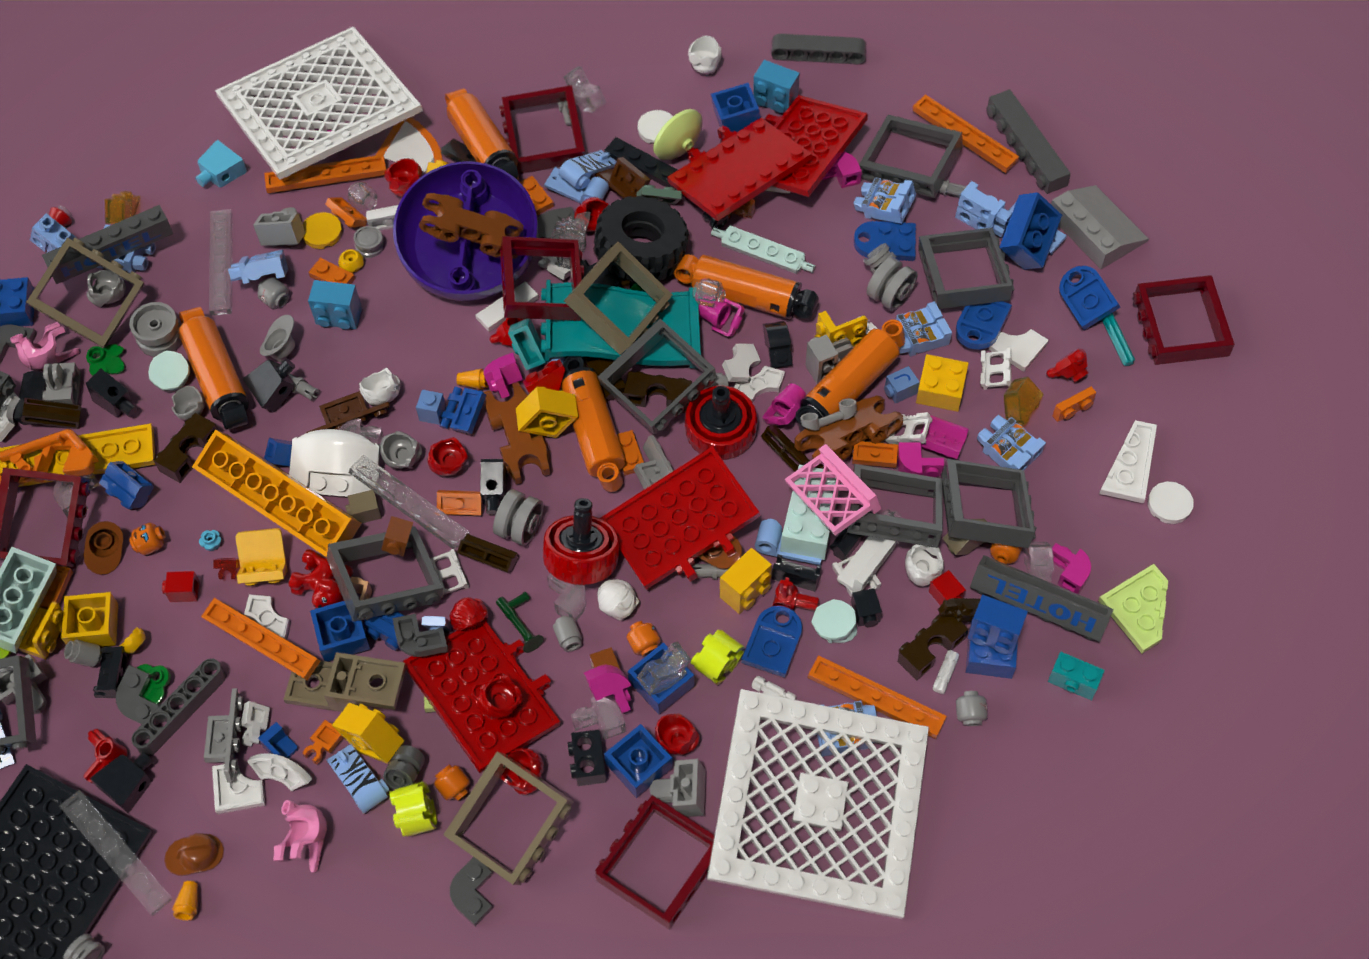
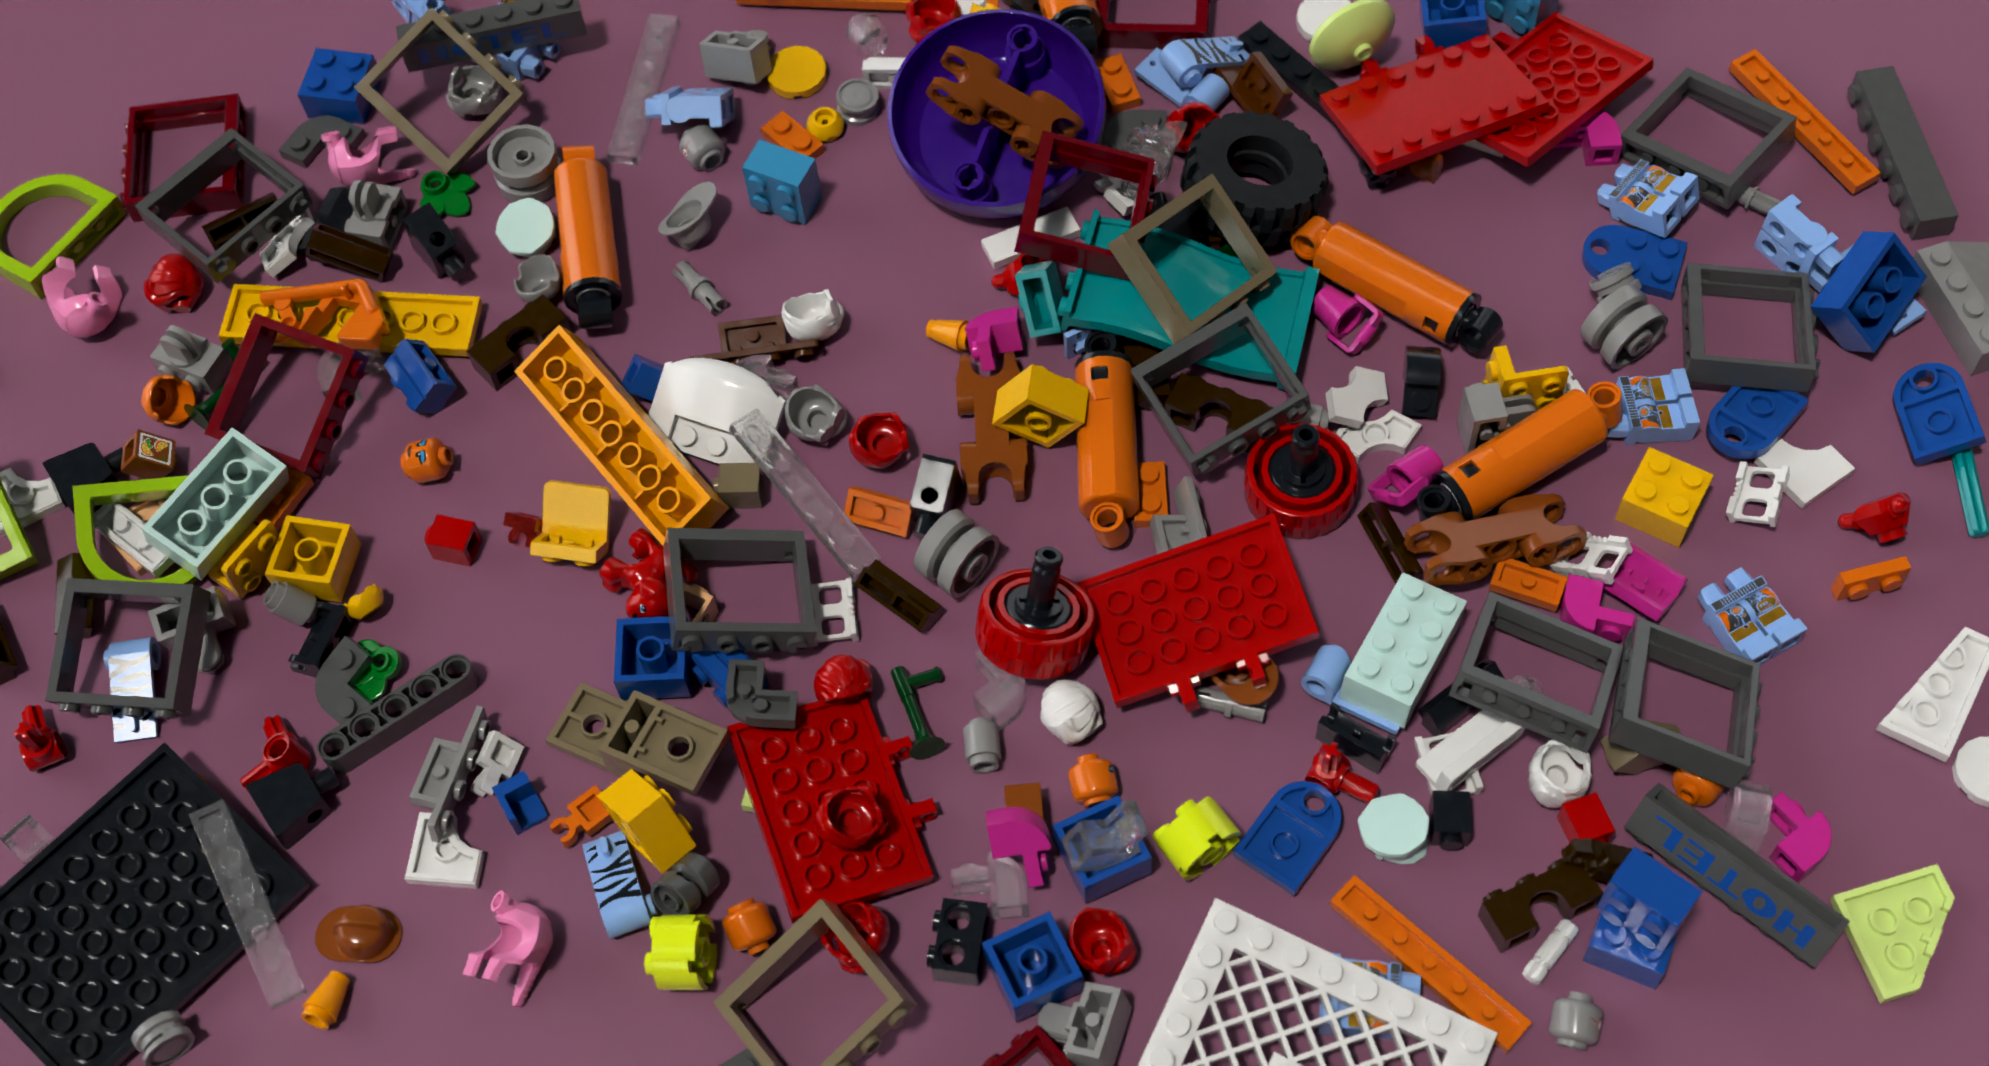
camera: 20 degrees right, 0 degrees up
dark orange piece [84,521,123,575] -> none
medium azure plate [199,530,221,551] -> none
orange plate [201,598,321,681] -> none
black torso [243,359,295,412] -> none
white tile [244,594,290,640] -> none
white tile [247,753,312,791] -> none
orange plate [325,197,367,228] -> none
dark orange brick [381,516,413,556] -> none
medium blue brick [416,390,446,425] -> none
light blue plate [422,616,452,632] -> none
blue plate [440,386,486,434] -> none
red slope [523,359,565,394] -> none
sand green plate [637,185,681,205] -> none
clear head [693,278,726,308] -> none
light aqua plate [711,225,816,274] -> none
yellow brick [720,547,772,614] -> none
white axle [752,676,796,700] -> none
bright pink fence [785,444,881,536] -> none
light grey bar [801,398,857,430] -> none
medium blue brick [884,366,920,404] -> none
clear yellow slope [1004,377,1044,426] -> none
teal brick [1048,651,1105,701] -> none

